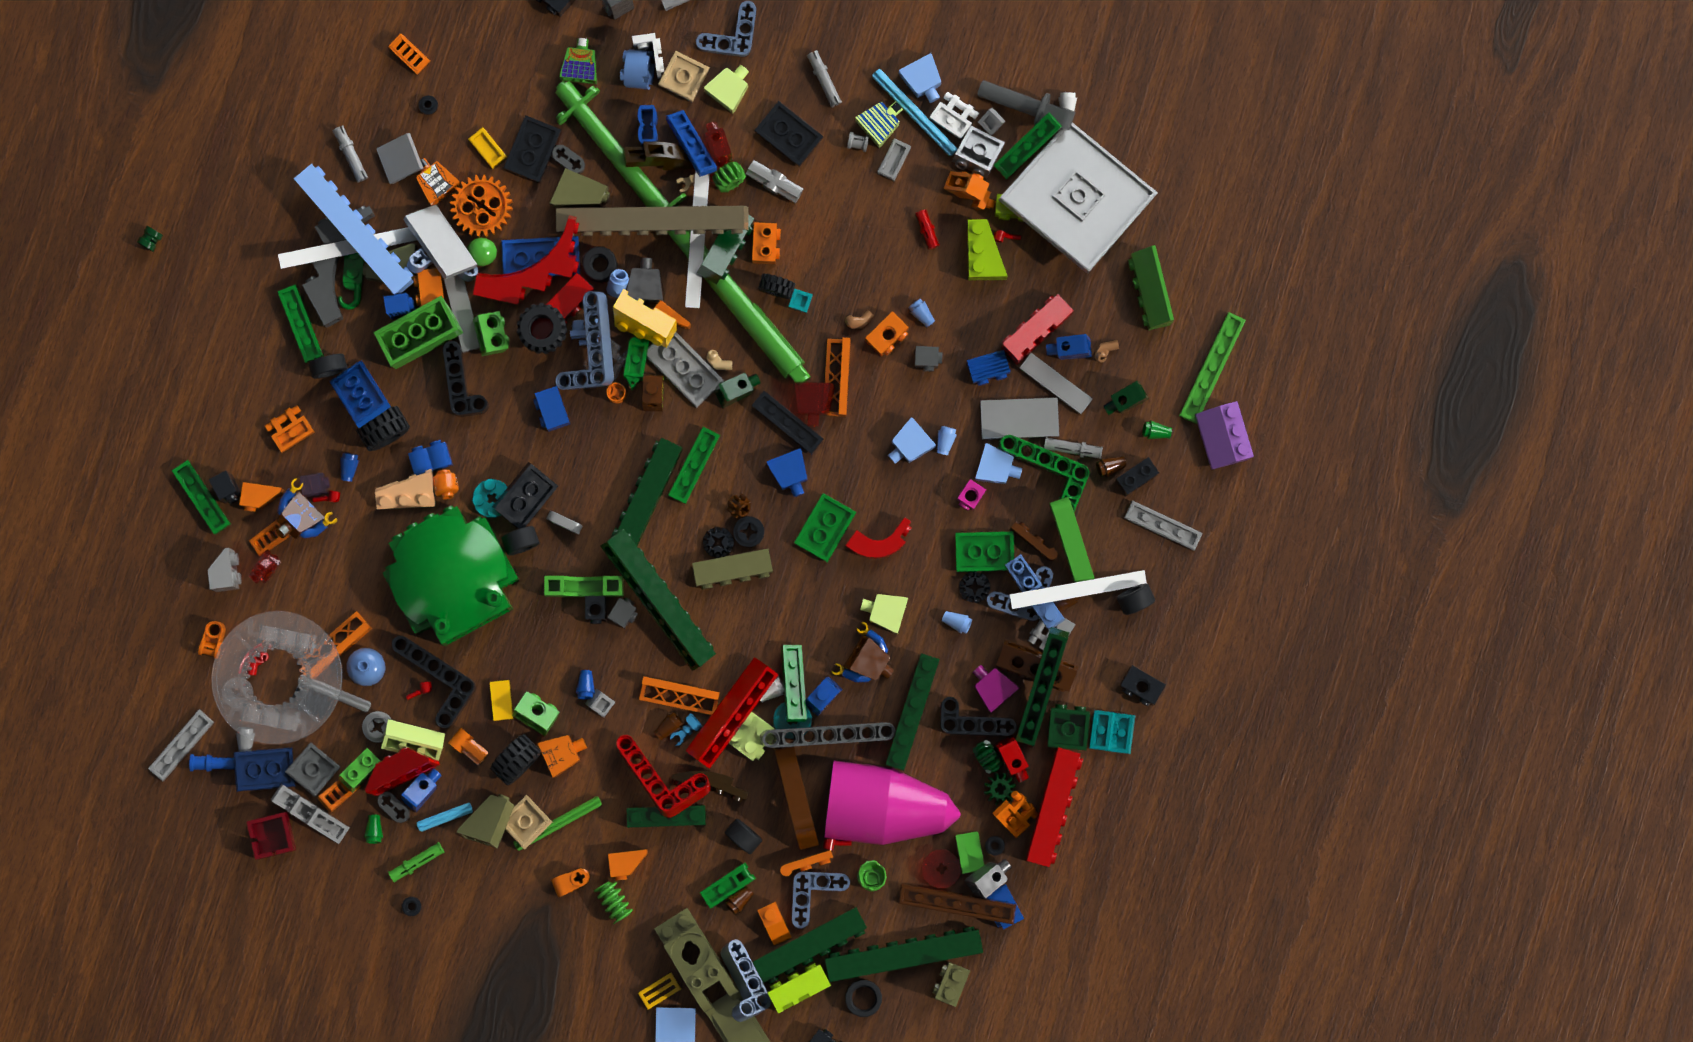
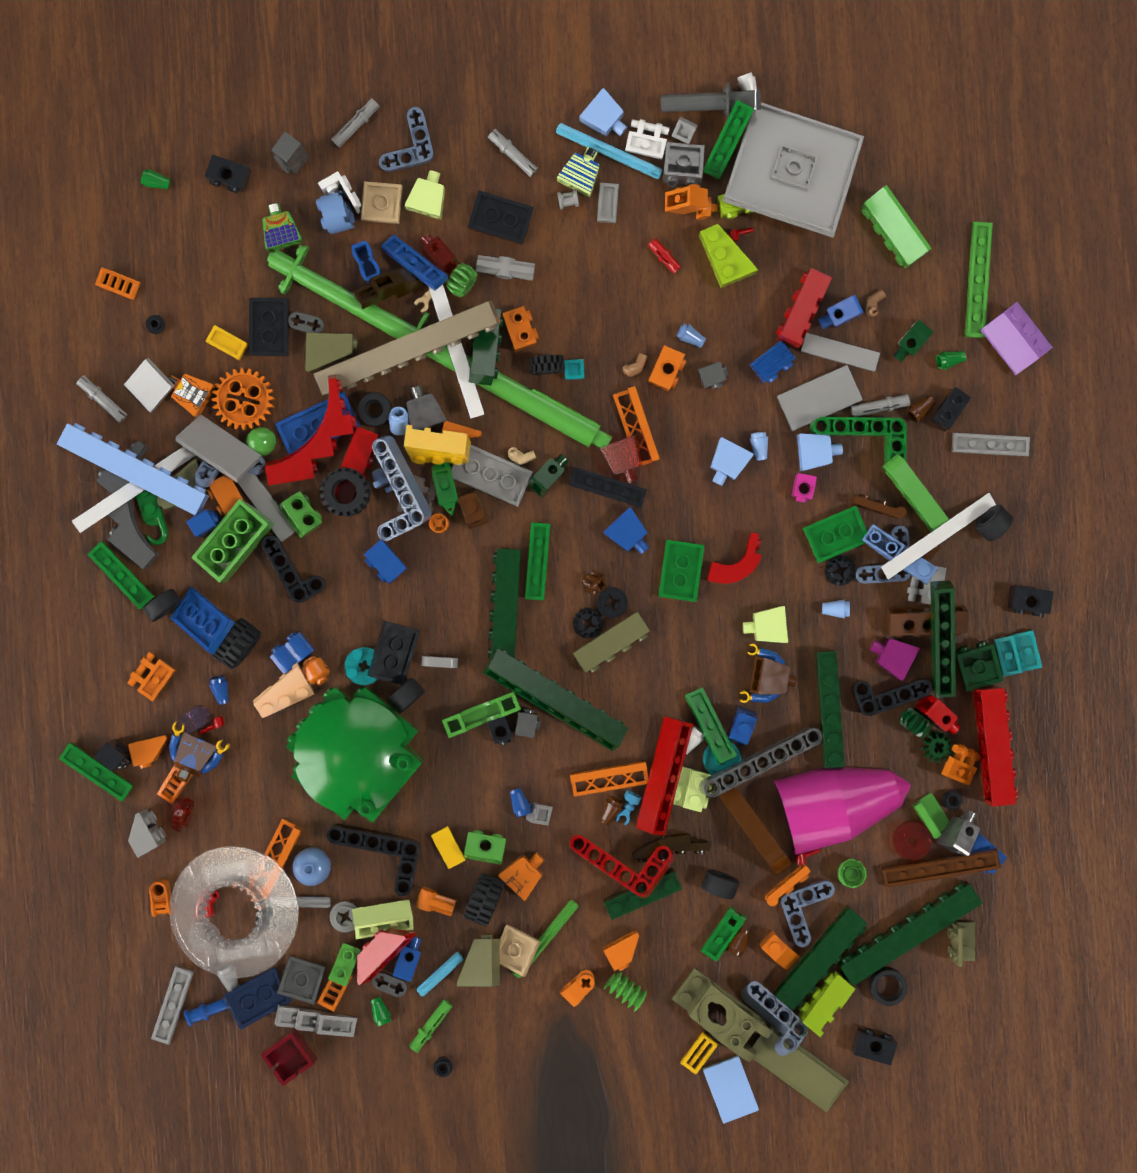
camera: 20 degrees left, 5 degrees up
red hand [406,682,432,700] -> none

